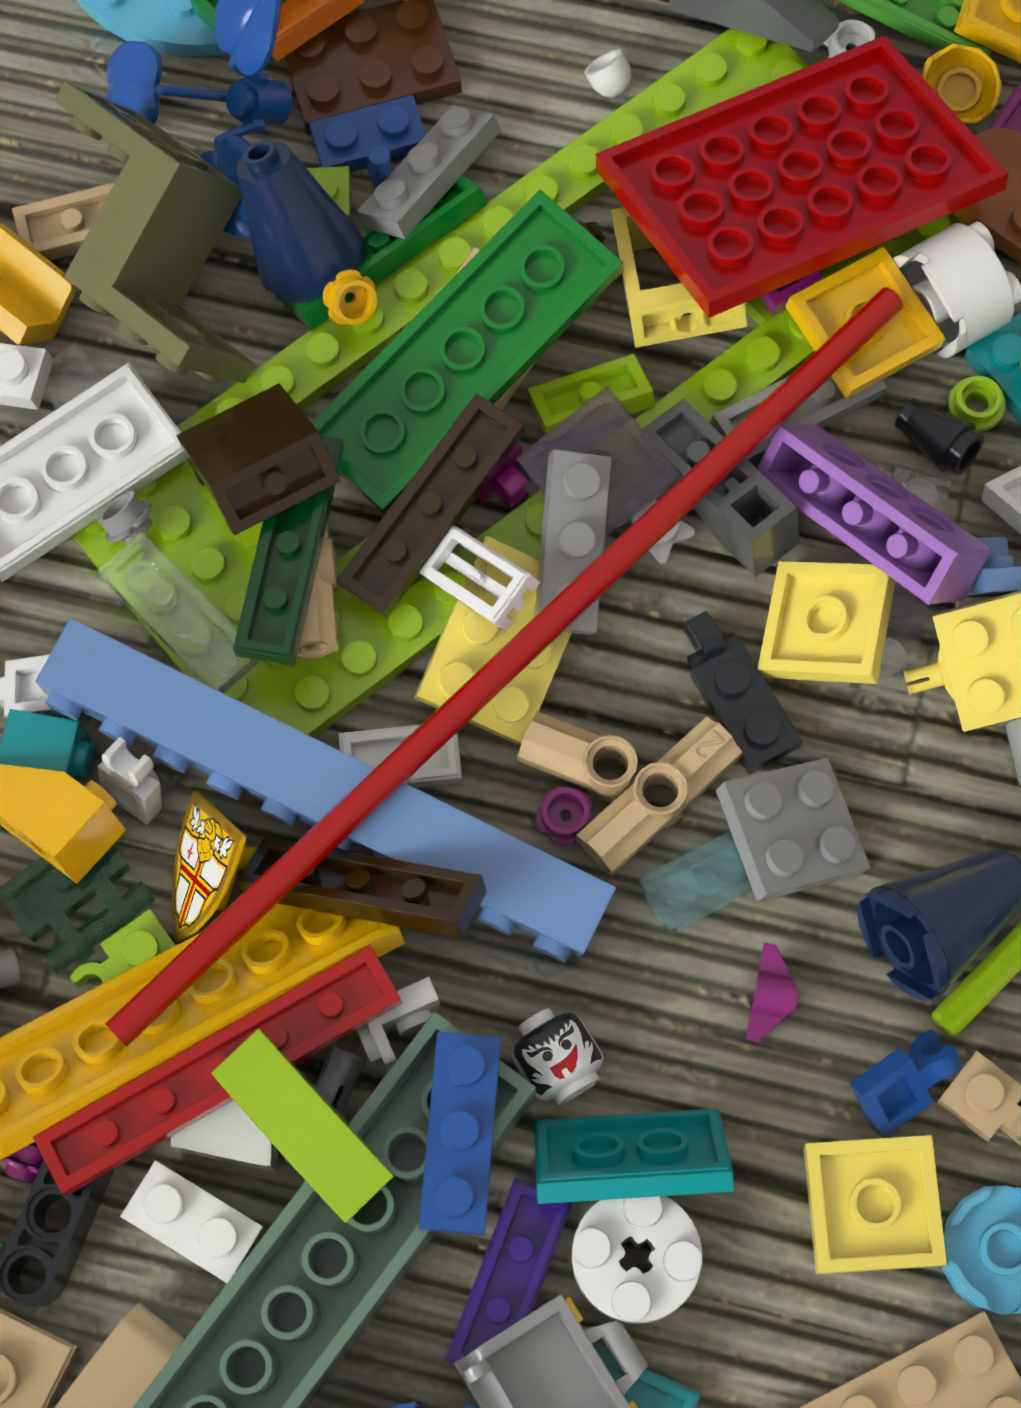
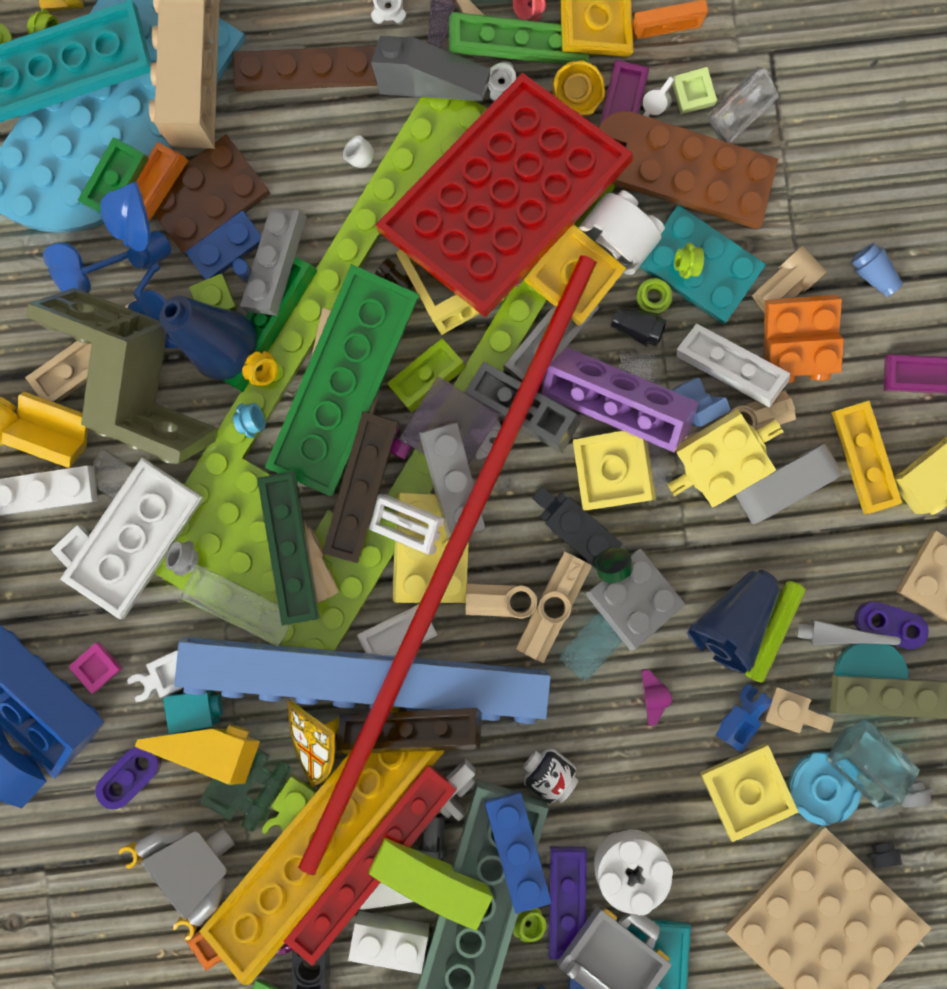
camera: 25 degrees left, 15 degrees up
white plate [98,737,162,825] -> none
dark brown panel [176,383,341,536] -> none
teal tile [533,1108,734,1204] -> none
magenta plate [536,787,595,845] -> none
none -> medium azure plate [233,403,266,438]
none -> lime plate [513,908,546,943]
none -> dark green tile [595,547,633,583]

